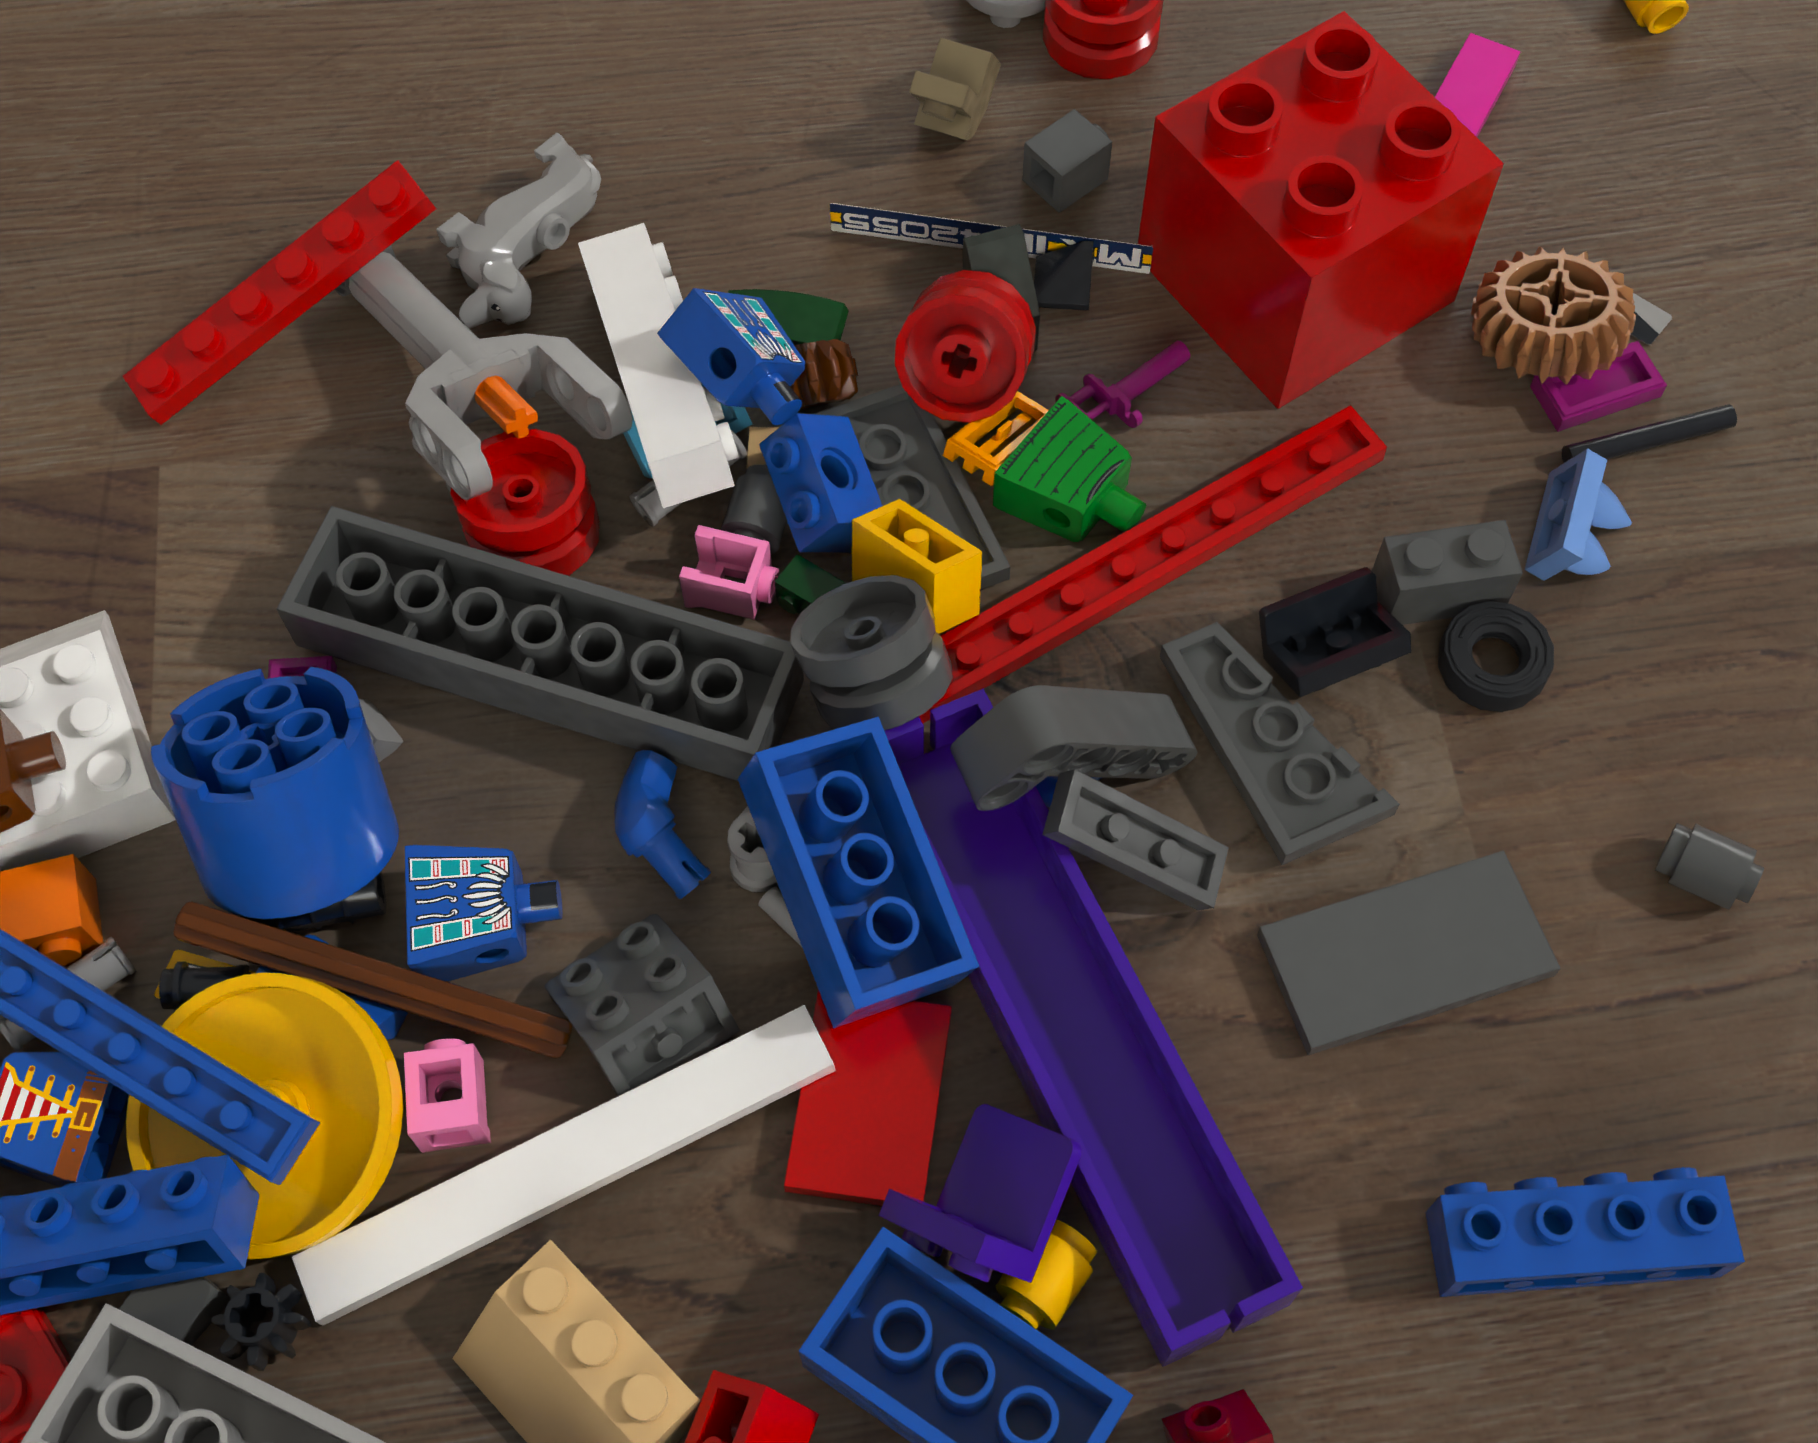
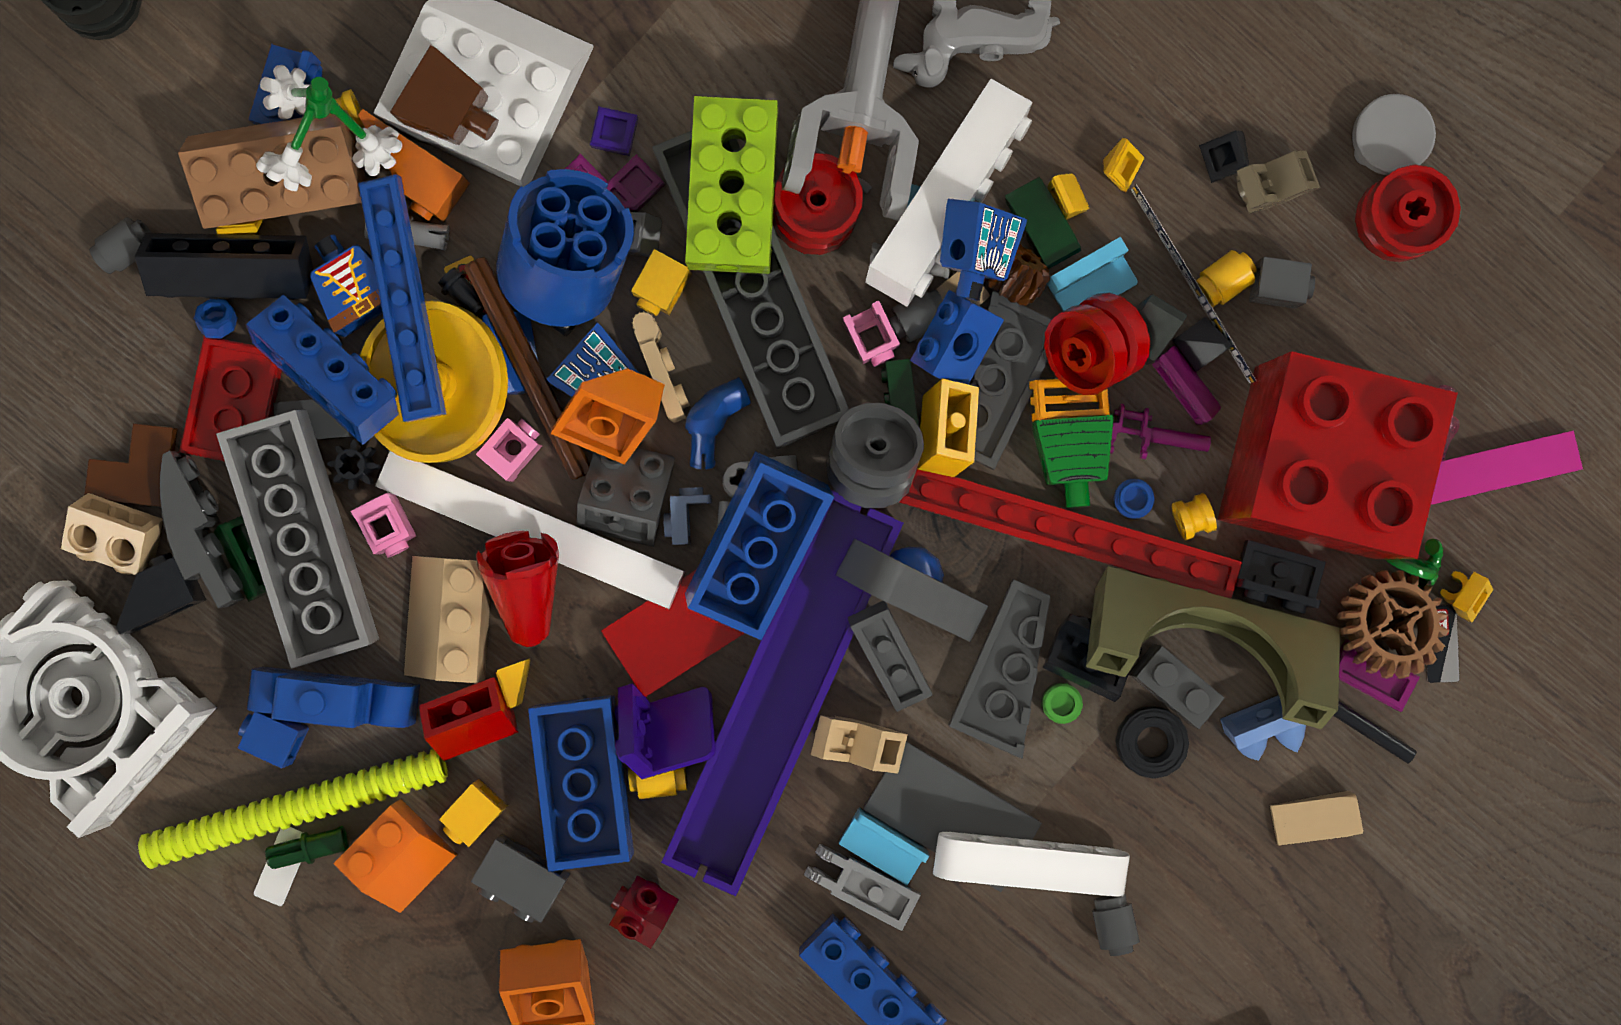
camera: 50 degrees right, 25 degrees up
none -> bright pink window [350,493,417,558]
none -> red cone [476,531,559,647]
none -> yellow slope [496,658,530,708]
none -> orange slope [550,368,665,465]
none -> dark purple tile [590,106,638,156]
none -> yellow brick [631,249,692,316]
none -> tan hinge [631,311,690,423]
none -> sand blue bracket [664,487,713,545]
none -> lime brick [685,96,778,274]
none -> light grey hinge [804,844,921,931]
none -> tan brick [811,715,908,774]
none -> medium azure panel [838,808,929,885]
none -> white beam [933,832,1130,897]
none -> bright green tile [1041,683,1083,724]
none -> yellow slope [1047,174,1089,220]
none -> medium azure panel [1047,237,1138,311]
none -> olive arch [1086,566,1340,729]
none -> yellow slope [1103,138,1144,192]
none -> blue plate [1114,479,1154,519]
none -> magenta slope [1152,346,1221,425]
none -> yellow wheel [1171,493,1217,540]
none -> yellow brick [1196,250,1257,307]
none -> black slope [1199,130,1249,183]
none -> black bracket [1235,540,1326,614]
none -> tan slope [1270,791,1363,846]
none -> green piece [1385,539,1443,587]
none -> yellow tile [1440,571,1493,623]

